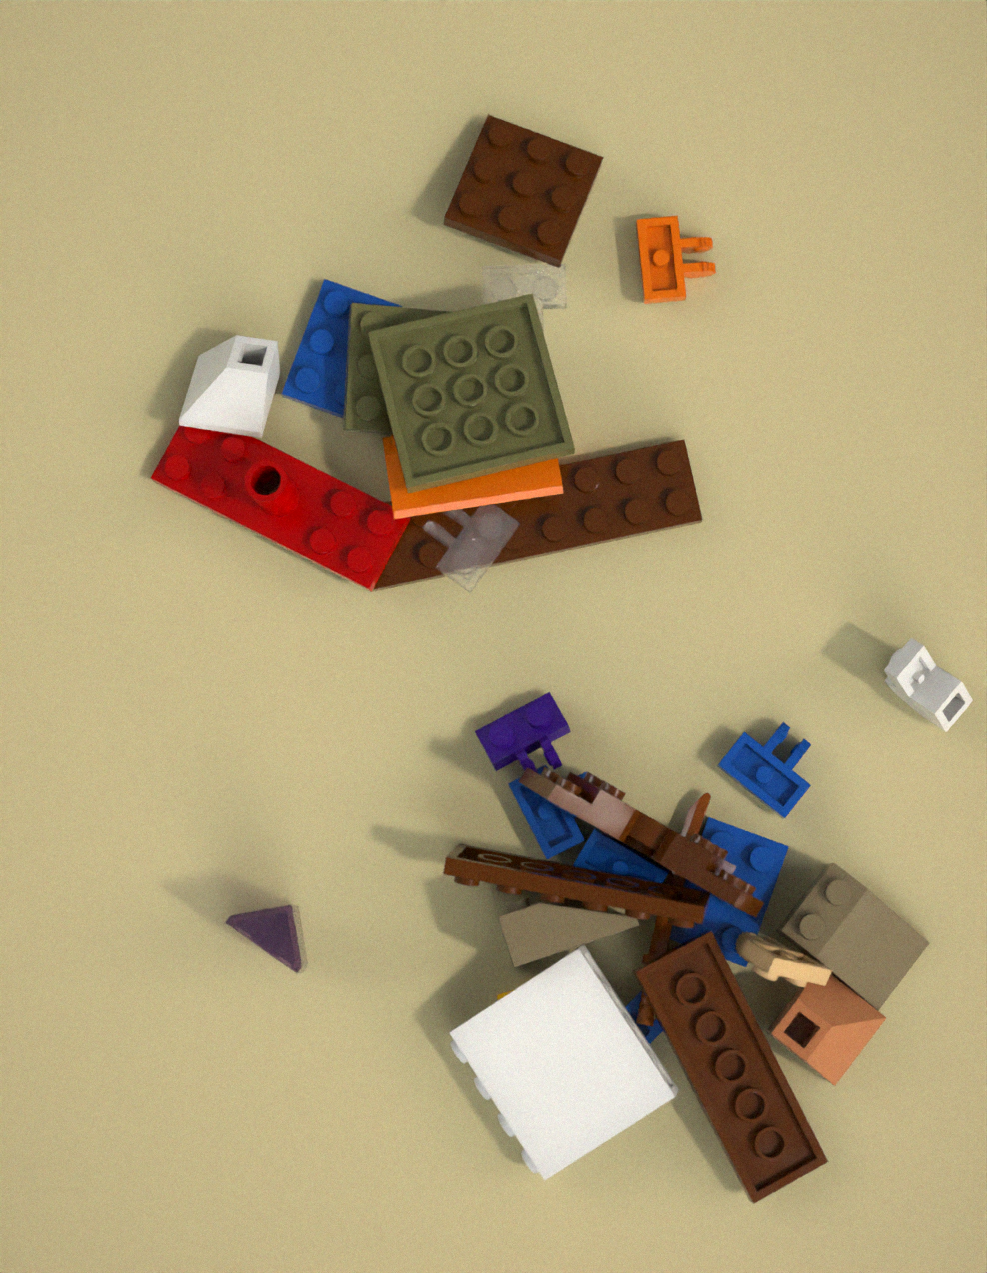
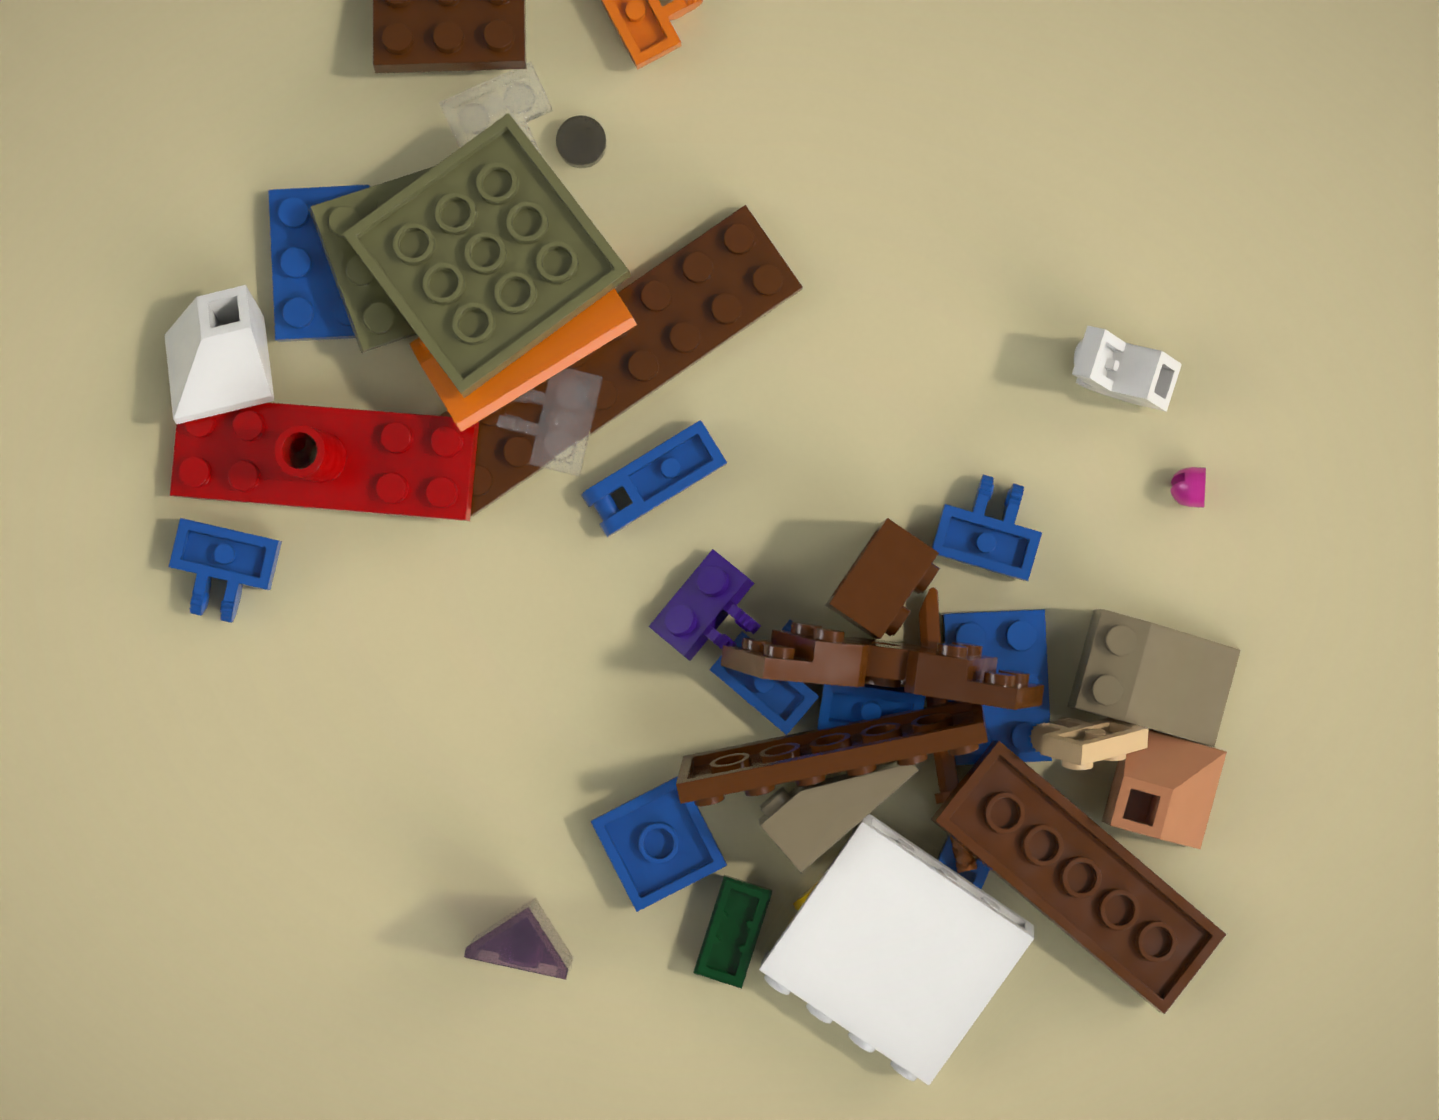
camera: 25 degrees left, 5 degrees up
none -> blue hinge [169,518,282,623]
none -> clear smoke tile [556,115,607,168]
none -> blue plate [581,420,727,537]
none -> blue plate [591,776,727,912]
none -> dark green plate [693,875,773,989]
none -> reddish brown brick [825,518,940,639]
none -> dark pink hinge [1170,467,1206,508]

